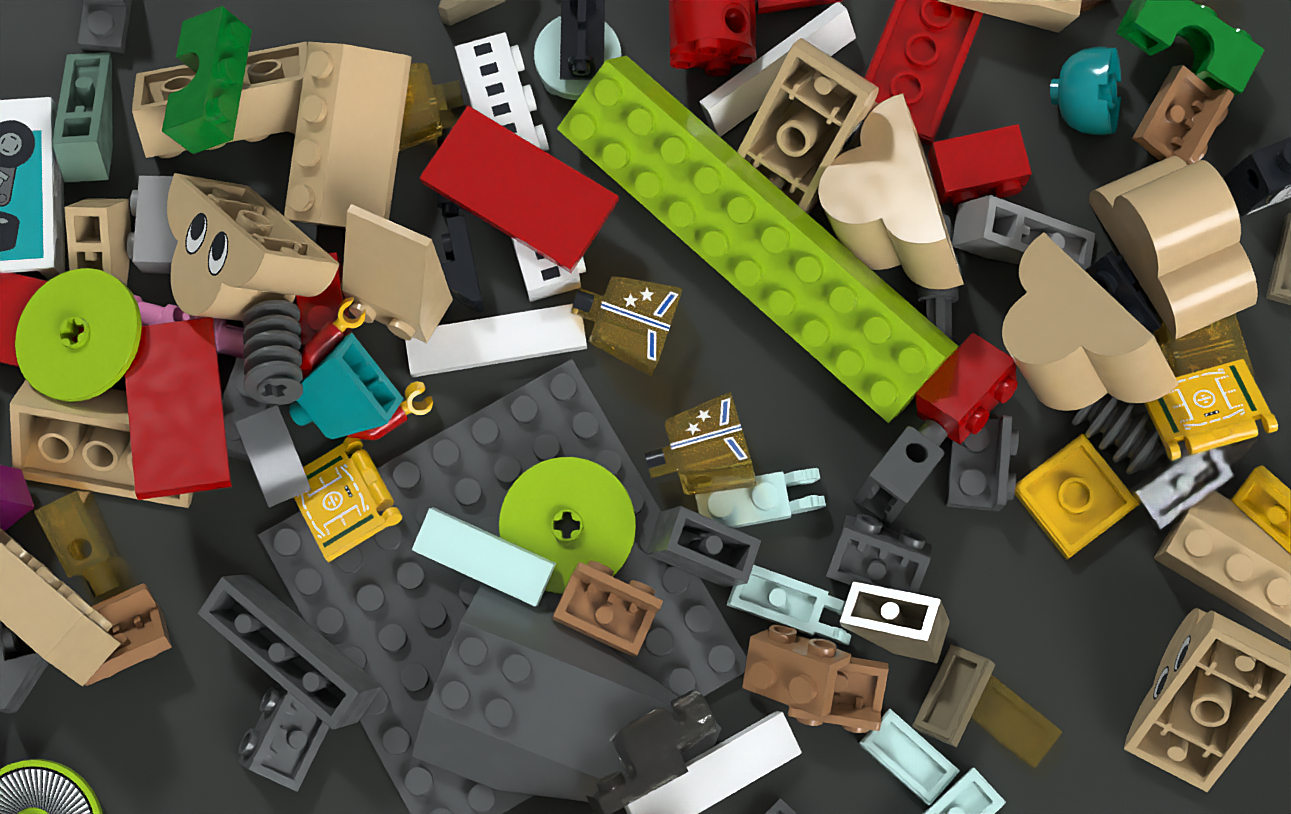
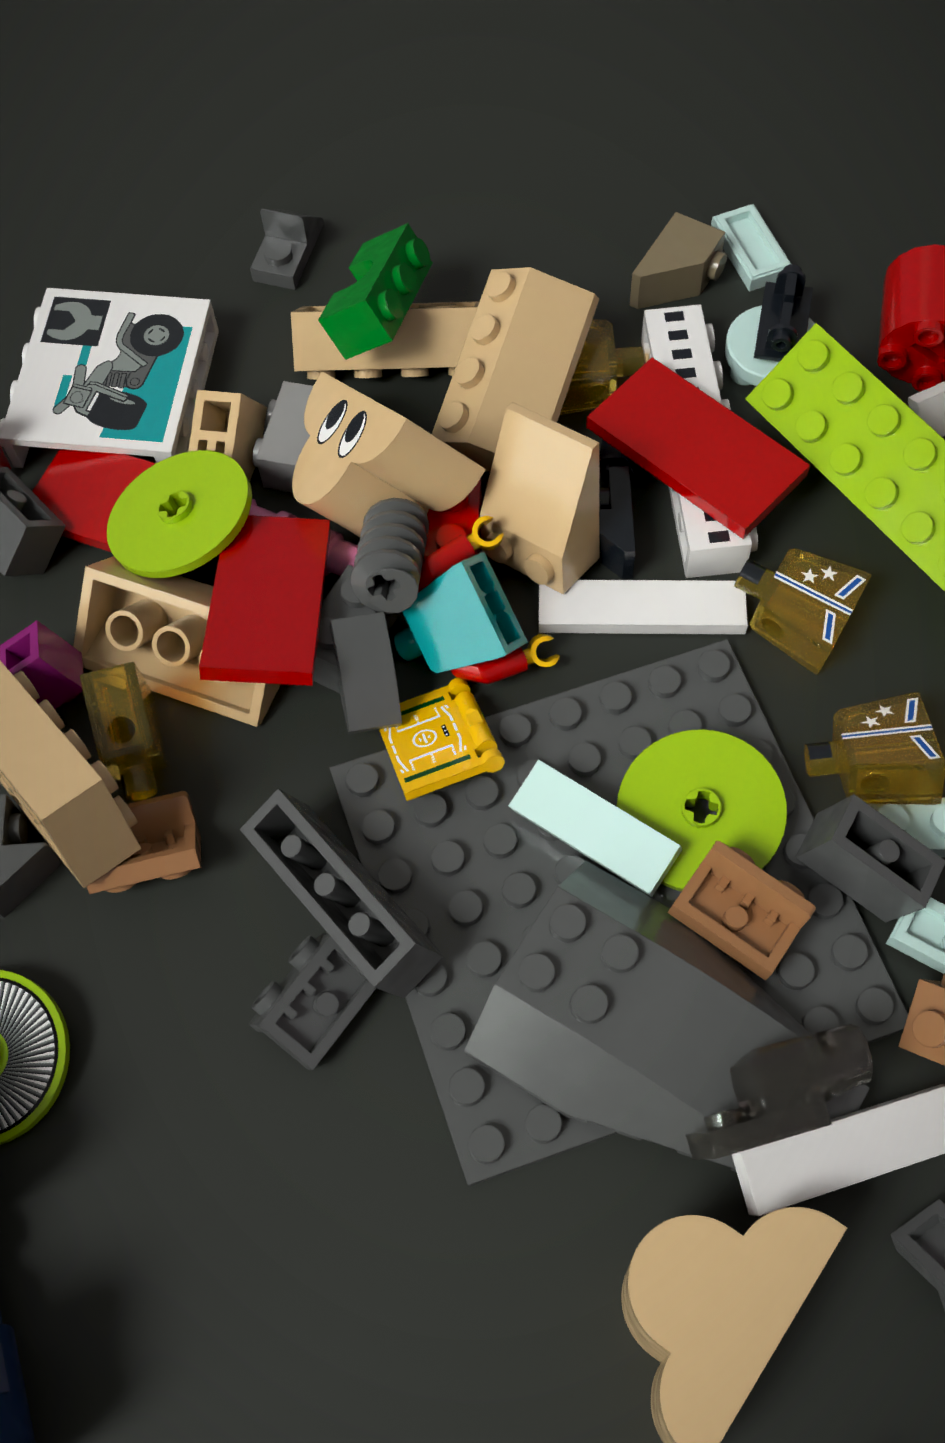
camera: 15 degrees right, 15 degrees down
sand green slope [52,52,113,183] -> none

